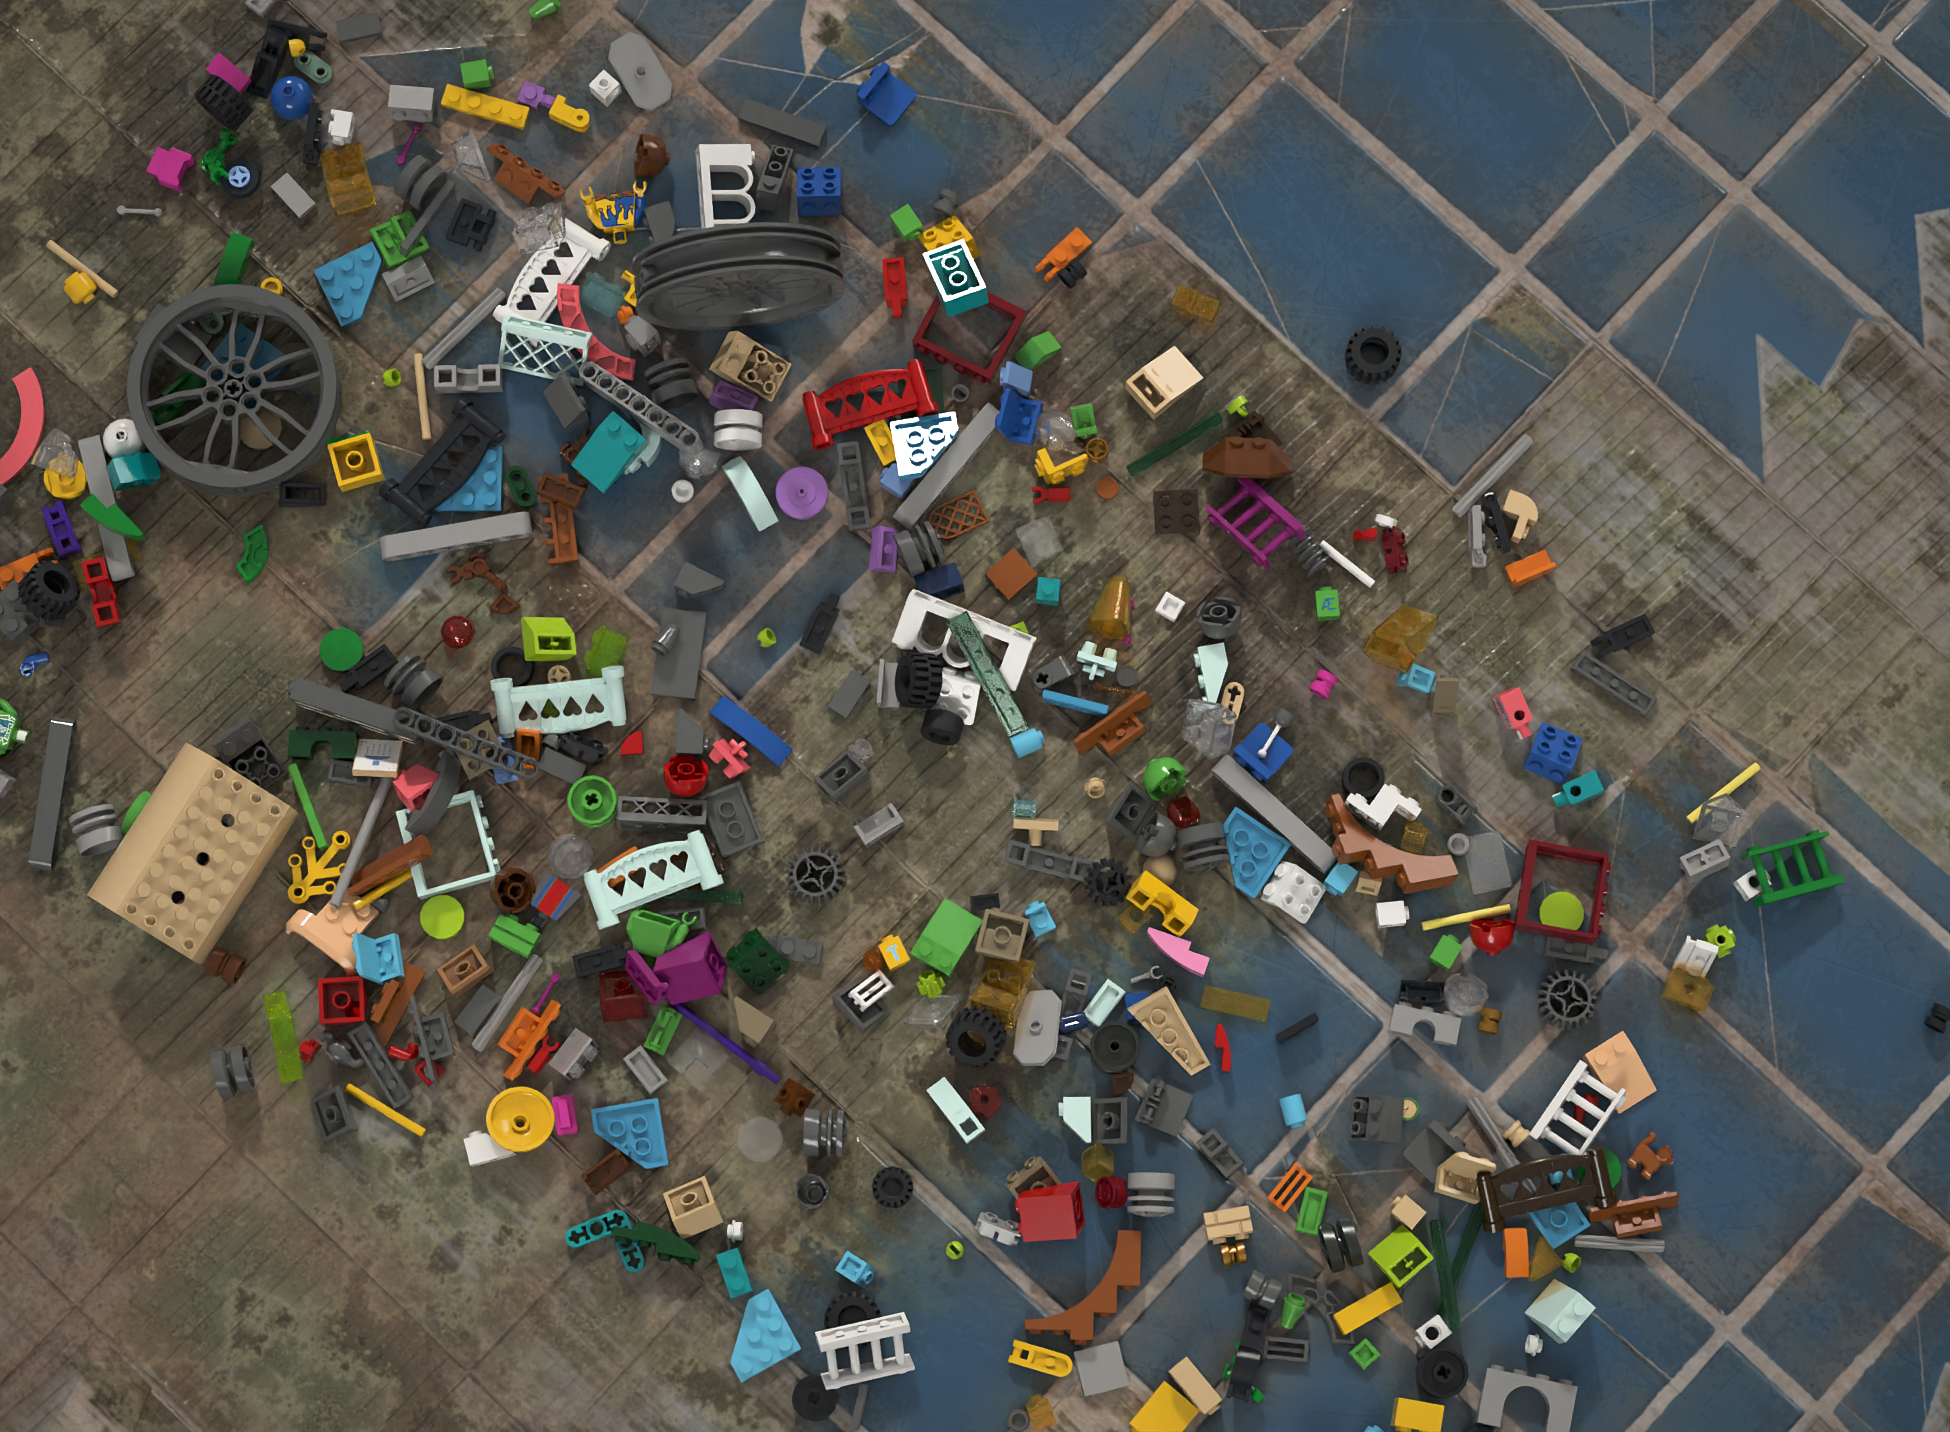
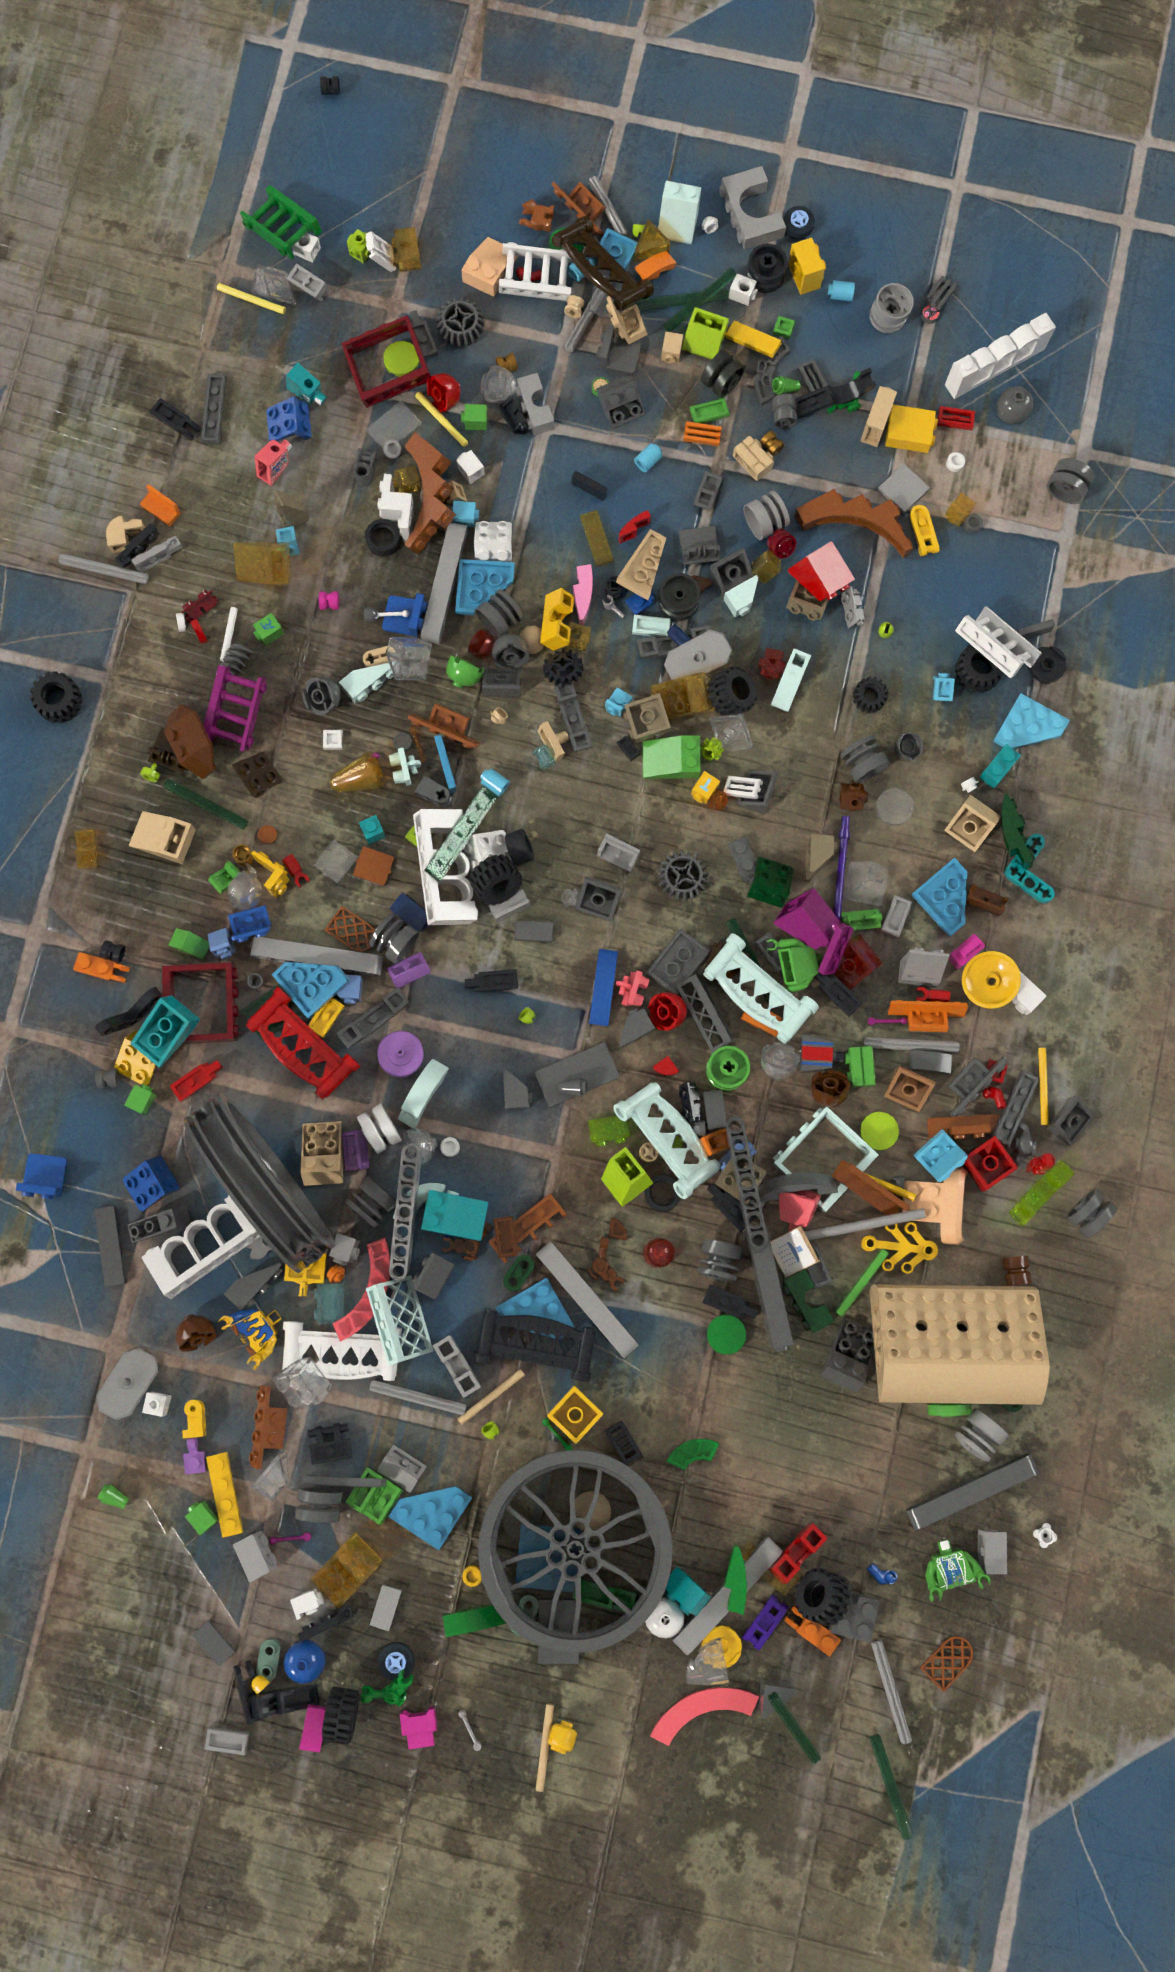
camera: 125 degrees left, 0 degrees up
none -> black beam [95,987,162,1036]

